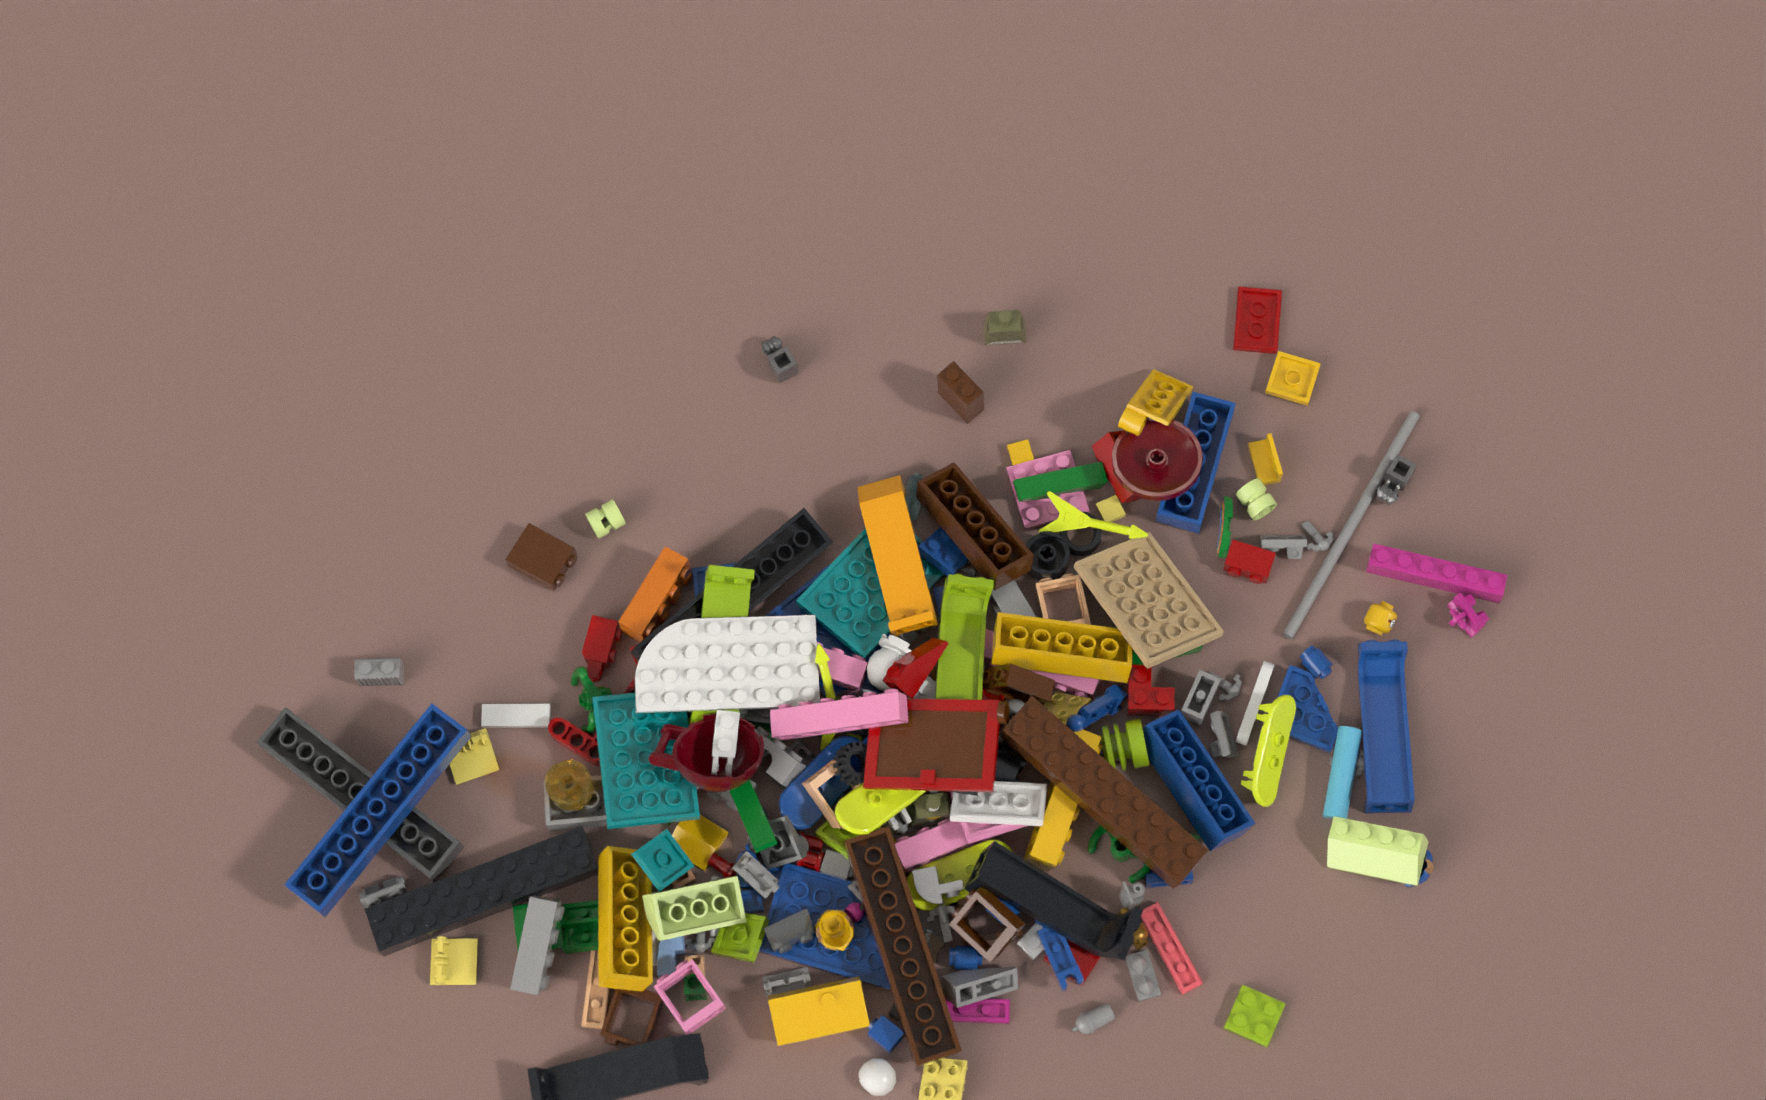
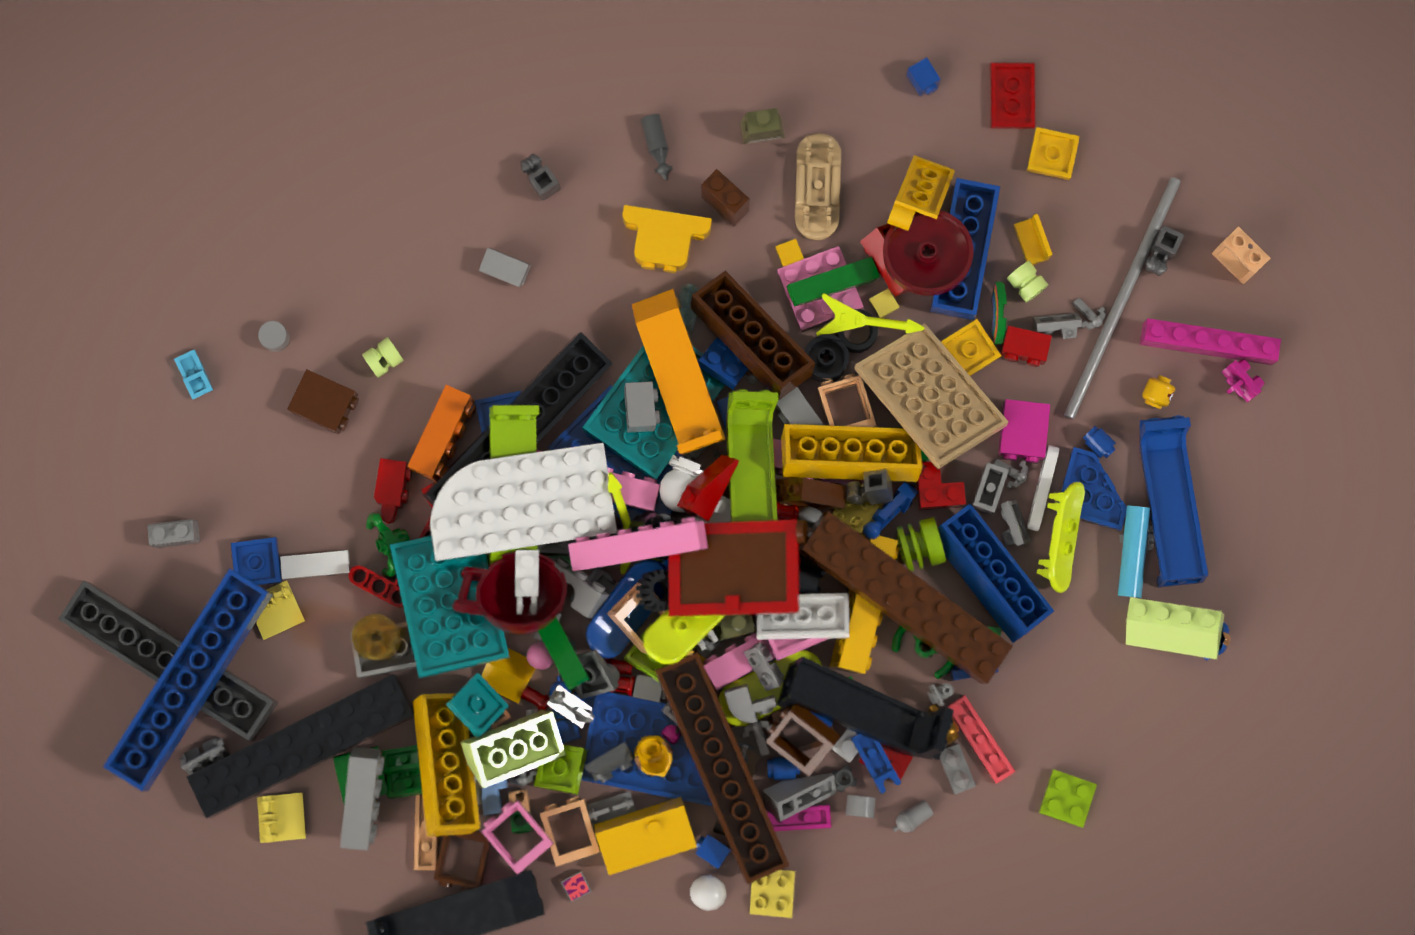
camera: 10 degrees left, 10 degrees up
none -> medium azure slope [174,349,213,400]
none -> blue plate [231,537,282,585]
none -> light grey piece [258,321,290,352]
none -> light grey hinge [479,248,532,287]
none -> bright pink piece [527,641,554,670]
none -> light nougat window [540,796,601,866]
none -> tile [561,871,592,902]
none -> yellow brick [622,205,712,273]
none -> light grey brick [624,382,660,433]
none -> dark grey wheel [641,114,673,180]
none -> light grey hinge [744,642,784,691]
none -> tan piece [795,133,841,241]
none -> dark grey plate [832,765,857,792]
none -> flat silver brick [845,469,893,505]
none -> light grey piece [845,795,876,818]
none -> blue brick [906,57,941,96]
none -> yellow plate [941,319,1002,376]
none -> dark pink brick [998,399,1050,463]
none -> light nougat window [1211,226,1271,284]

